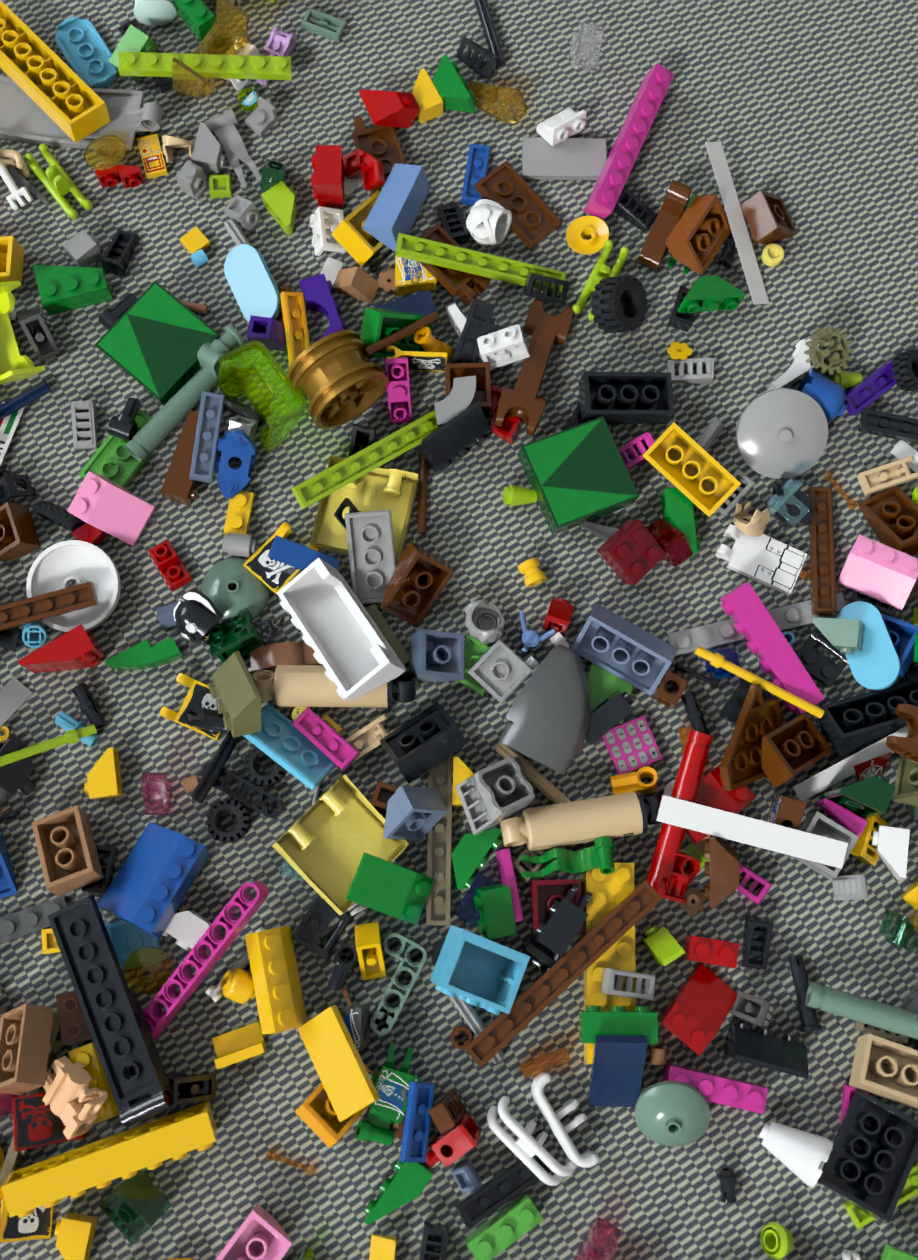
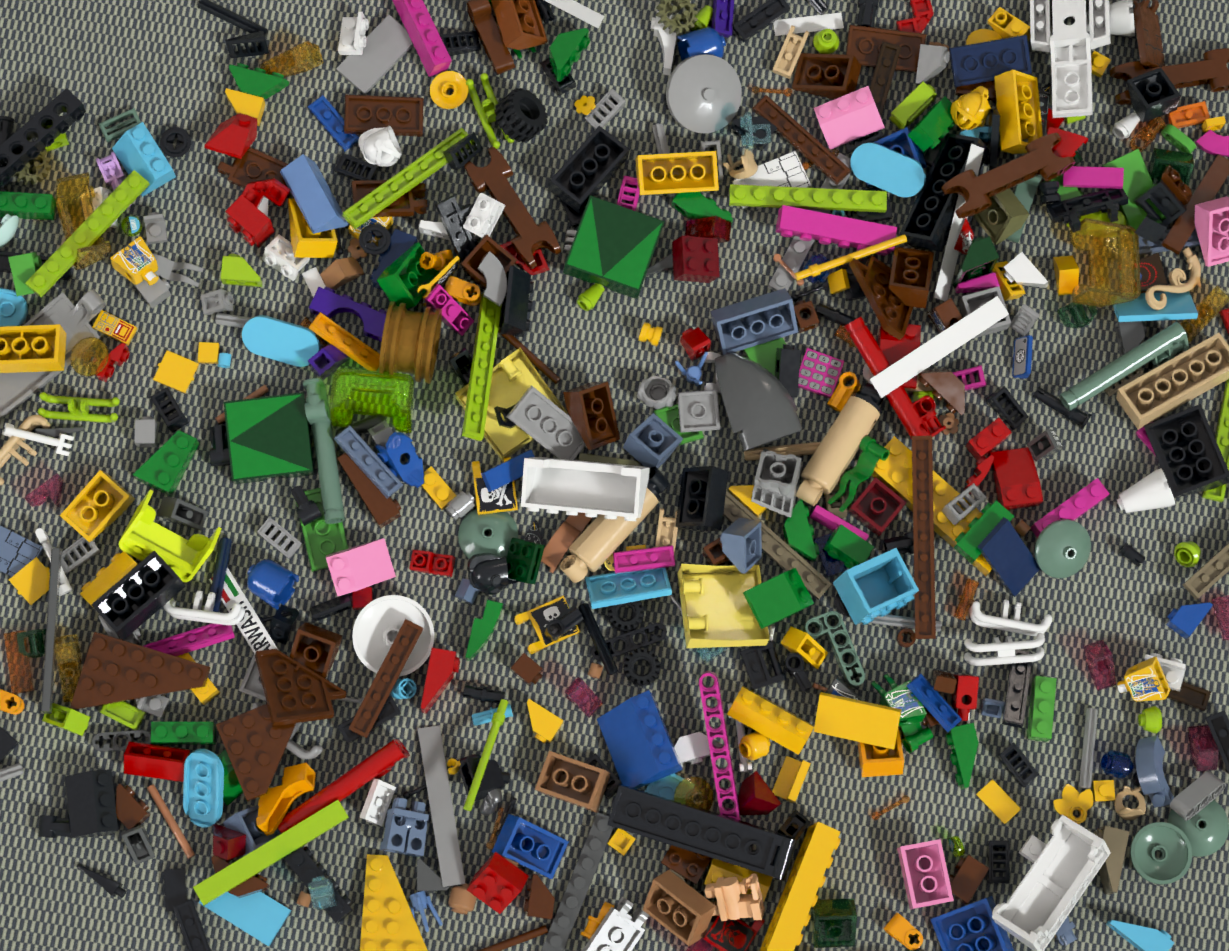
camera: 50 degrees left, 0 degrees up
tan piece [162,135,195,164] -> none
light grey brick [176,160,209,200] -> none
lime tile [209,174,232,198] -> none
olive slope [209,651,261,738] -> none
dark green slope [260,159,287,190] -> none
reddish brown bar [364,311,439,357] -> none
black hinge [534,883,592,957] -> none
lime slope [641,925,685,966] -> none
black slope [723,1022,809,1079] -> none
slope [812,617,865,655] -> none
none -> yellow torso [110,236,159,285]
none -> medium azure slope [112,122,176,197]
none -> yellow piece [153,350,199,394]
none -> black gear [160,127,192,159]
none -> blue cylinder [247,559,299,610]
none -> black gear [359,224,391,255]
none -> light orange piece [444,276,481,306]
none -> reddish brown brick [511,653,543,686]
none -> lime plate [729,184,887,213]
none -> dark red slope [738,771,781,815]
none -> nougat hinge [773,254,804,286]
none -> yellow tile [827,269,850,294]
none -> red slope [964,454,994,495]
none -> slope [1012,335,1033,379]

